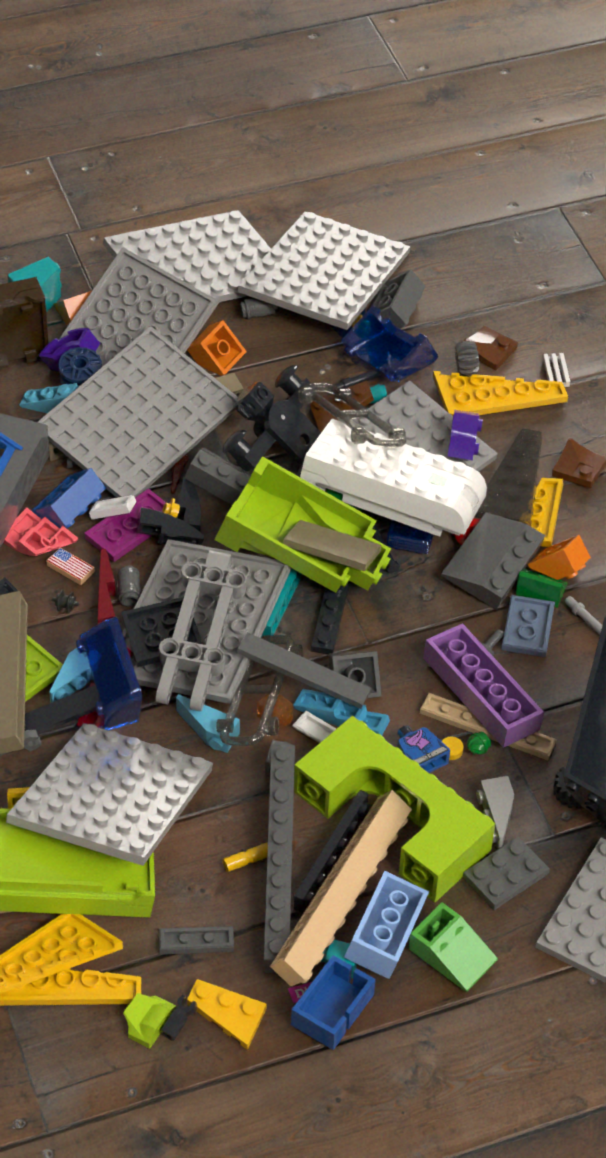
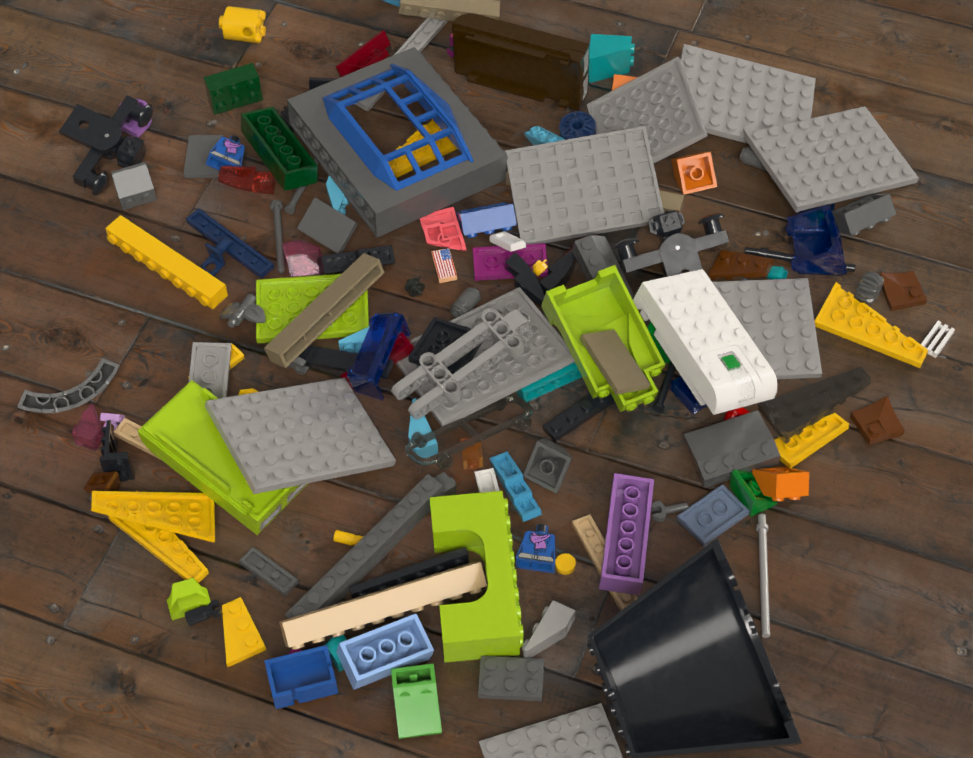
camera: 45 degrees right, 5 degrees up
dark purple brick [39,328,100,372] -> none
dark red slope [98,549,116,633] -> none
dark grey tile [237,632,371,709] -> none
clear smoke bar [298,383,406,448] -> none
dark purple brick [448,410,483,460] -> none
green plate [467,732,491,755] -> none

